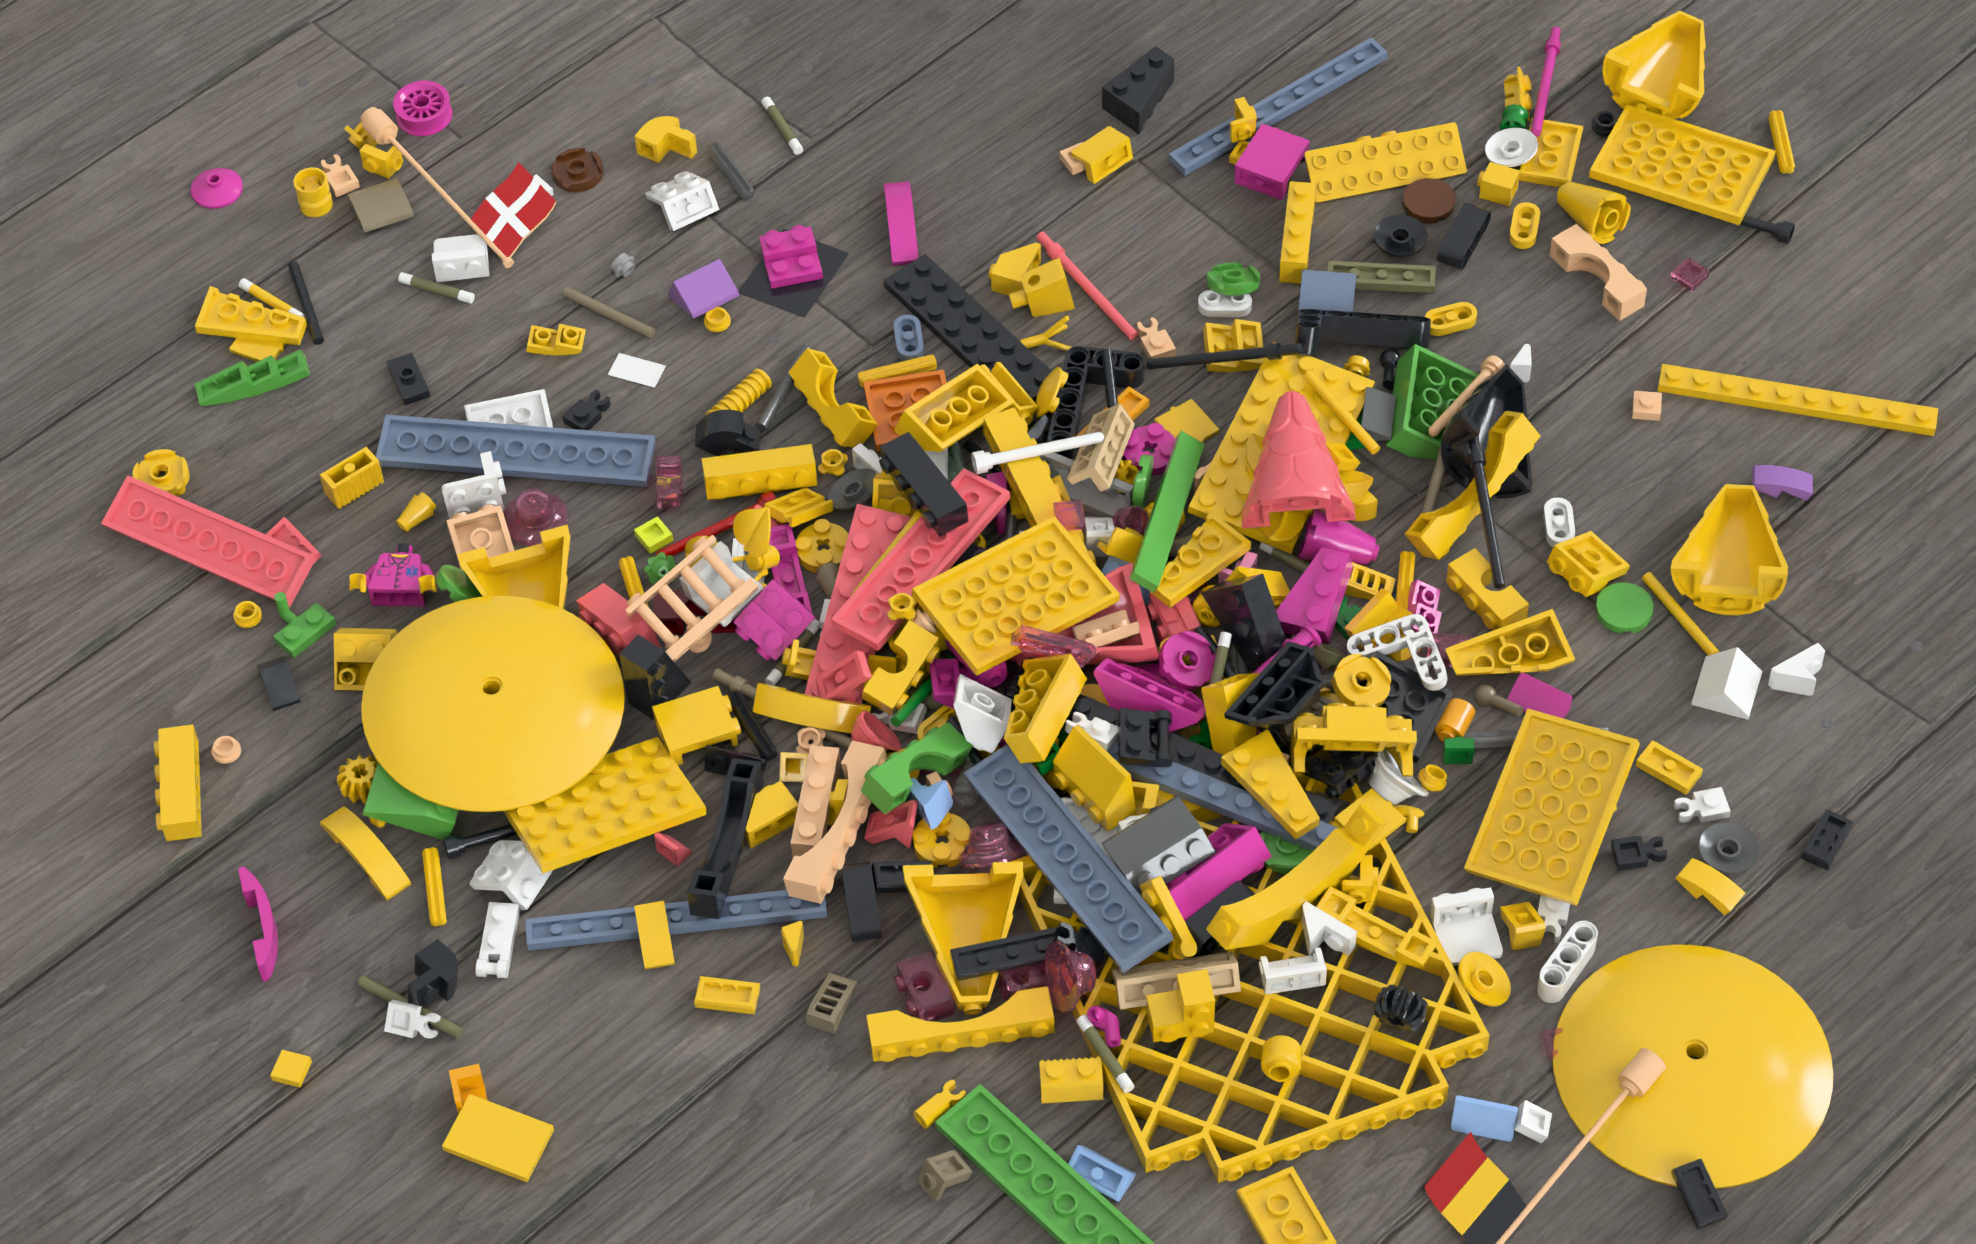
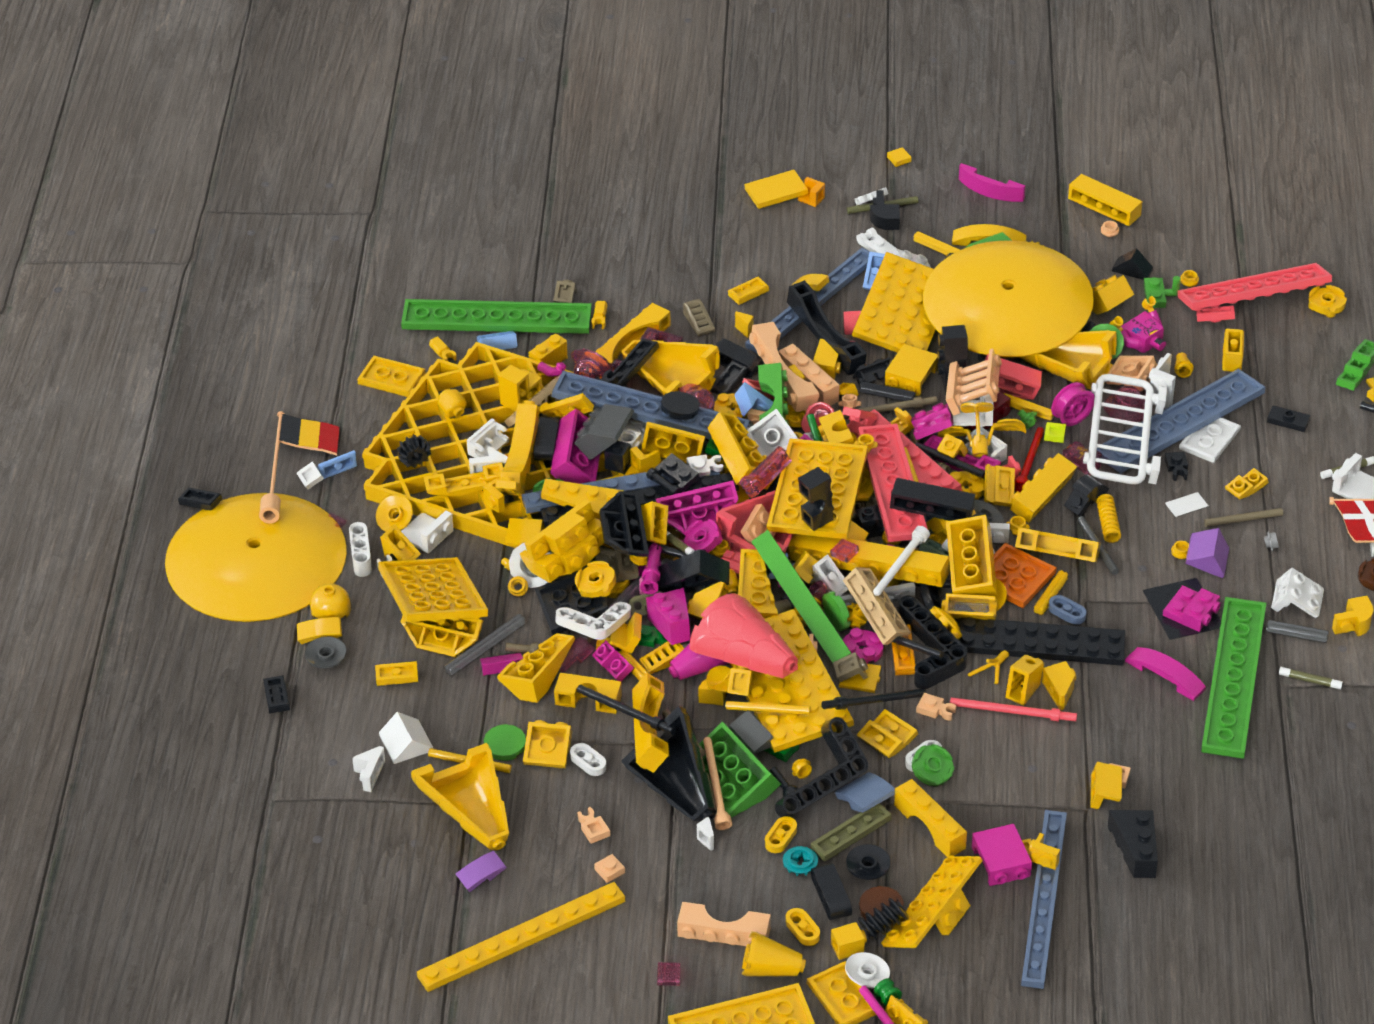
camera: 135 degrees right, 10 degrees down
yellow slope [752,683,871,733] -> none
olive bar [1076,1015,1134,1093] -> none
light orange brick [1435,698,1476,742] -> none
green plate [1443,737,1475,764] -> none
black plate [1611,836,1667,871] -> none
white plate [1673,787,1731,823] -> none
none -> yellow cylinder [310,584,351,619]
none -> yellow bar [429,336,457,361]
none -> light nougat plate [578,807,610,844]
none -> black tile [660,391,700,420]
none -> teal gear [783,846,818,876]
none -> black arch [798,467,834,531]
none -> dark tan bracket [833,652,868,682]
none -> black piece [858,897,909,940]
none -> light blue slope [863,252,885,290]
none -> black bar [915,442,985,478]
none -> yellow bracket [937,434,968,458]
none -> dark pink wheel [1051,382,1095,426]
none -> white bar [1083,374,1167,485]
none -> bright green plate [1201,597,1266,759]

